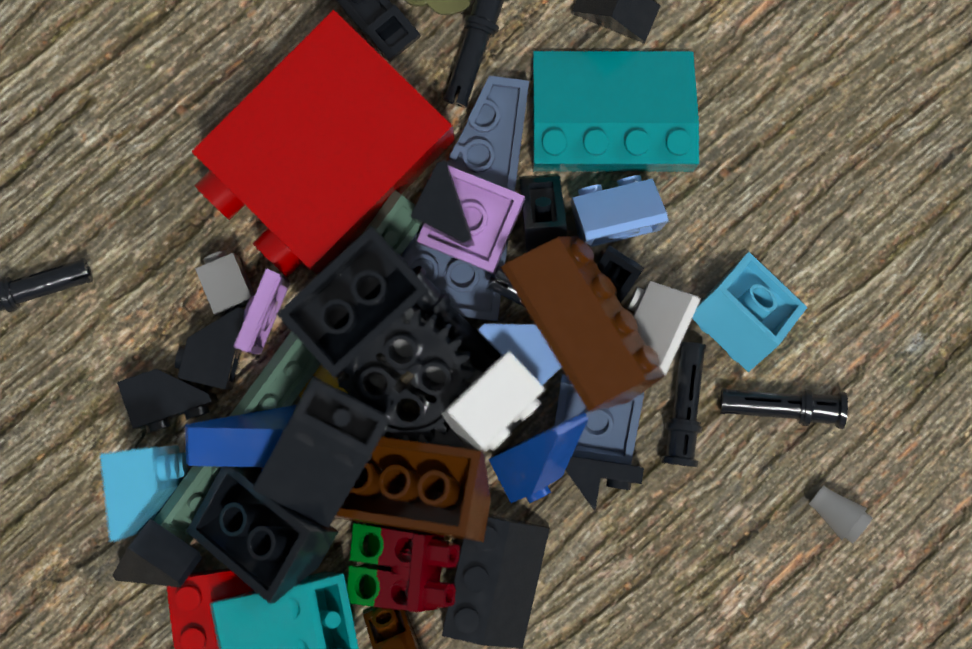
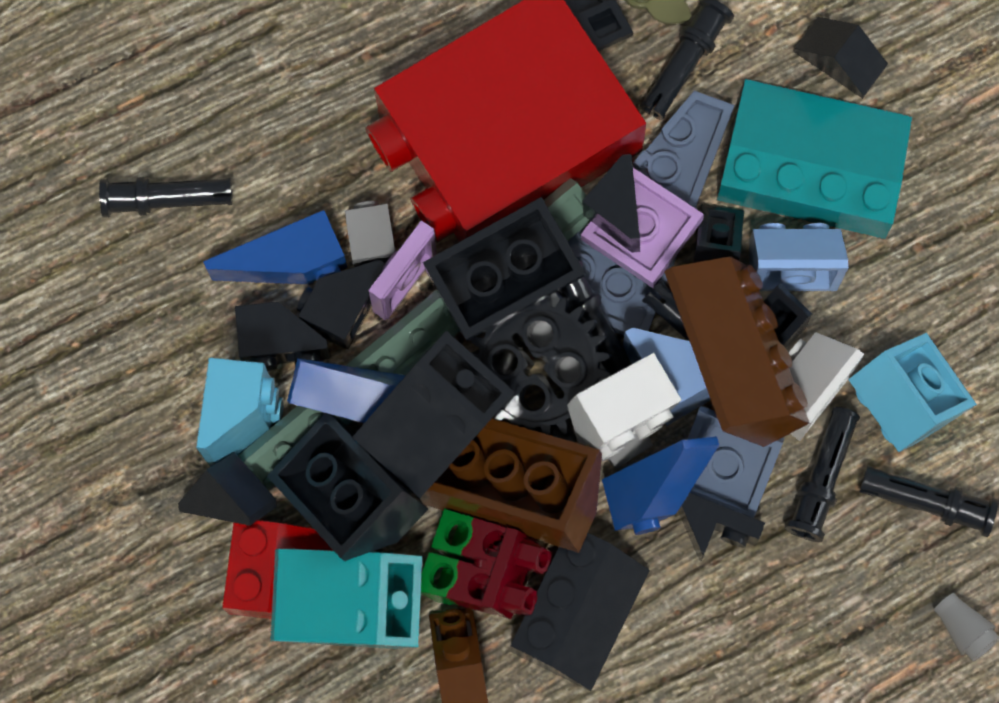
camera: 10 degrees right, 10 degrees down
none -> blue slope [203,210,348,284]

